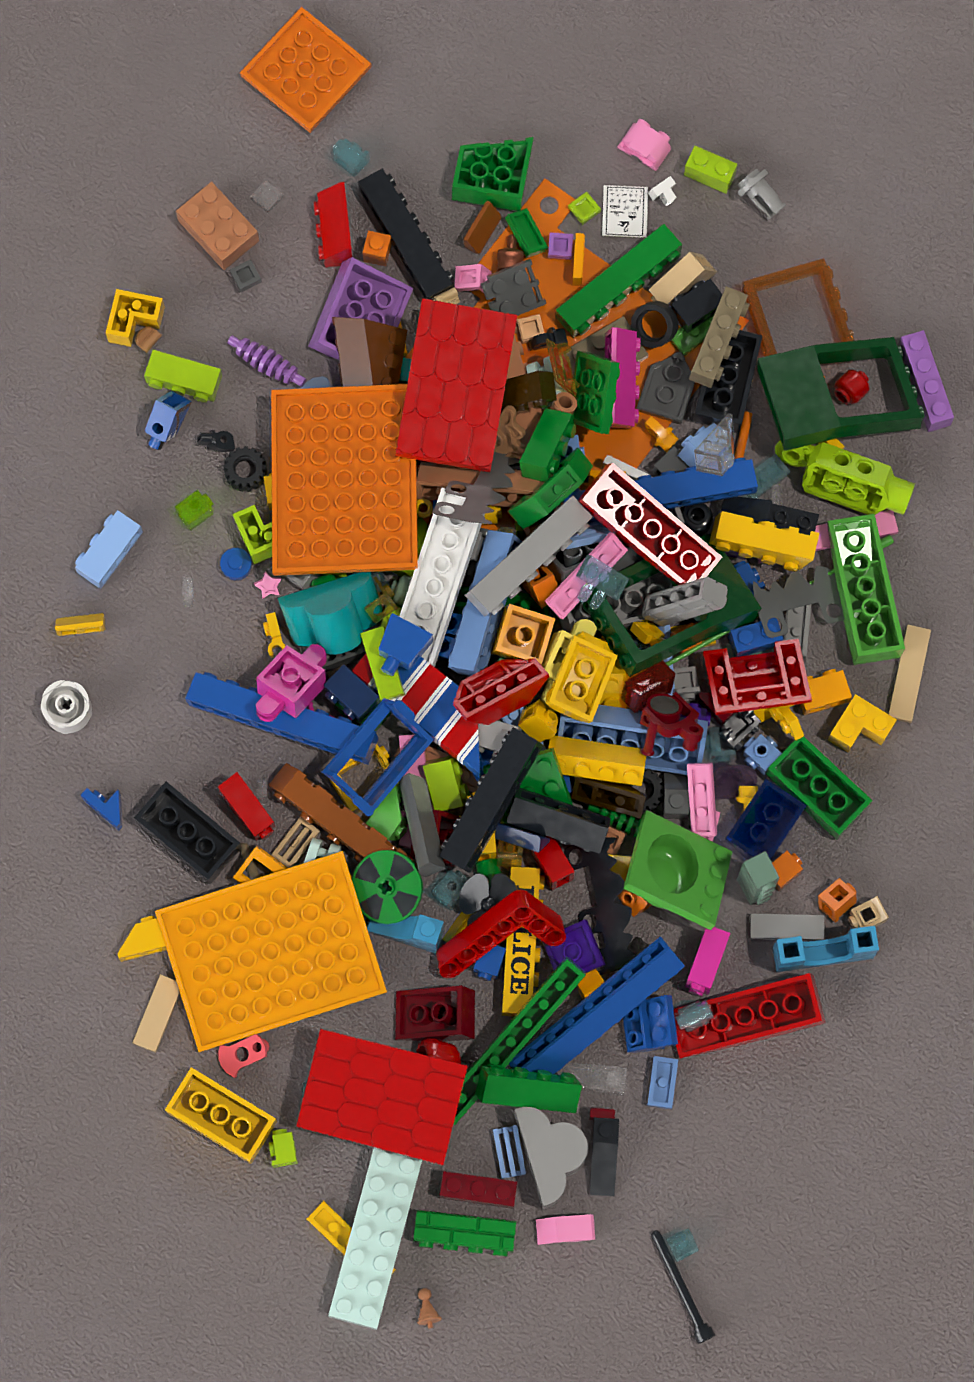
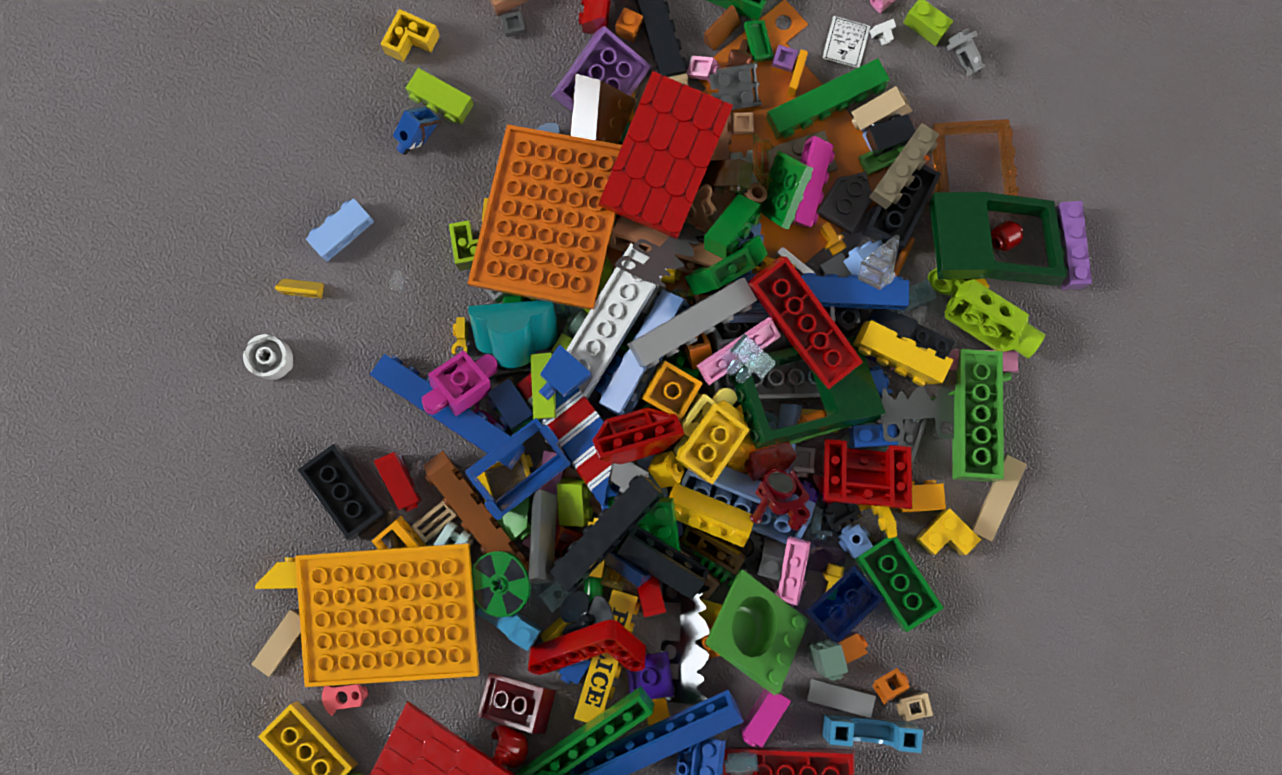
camera: 15 degrees right, 5 degrees up
blue slope [81,788,122,831] -> none
medium nougat plate [136,326,162,353] -> none
clear neon green brick [175,490,214,531] -> none
black piece [197,430,235,452] -> none
blue wheel [220,548,252,580] -> none
black tyre [224,446,267,492] -> none
medium lavender piece [227,335,306,387] -> none
bright pink piece [254,571,281,598] -> none
clear yellow bracket [364,576,398,623] -> none
yellow pin [417,499,433,518] -> none
black piece [528,327,568,351] -> none
lime tile [568,191,601,225] -> none
yellow plate [630,621,665,646] -> none
black tyre [631,301,679,348] -> none
light grey brick [642,577,728,627] -> none

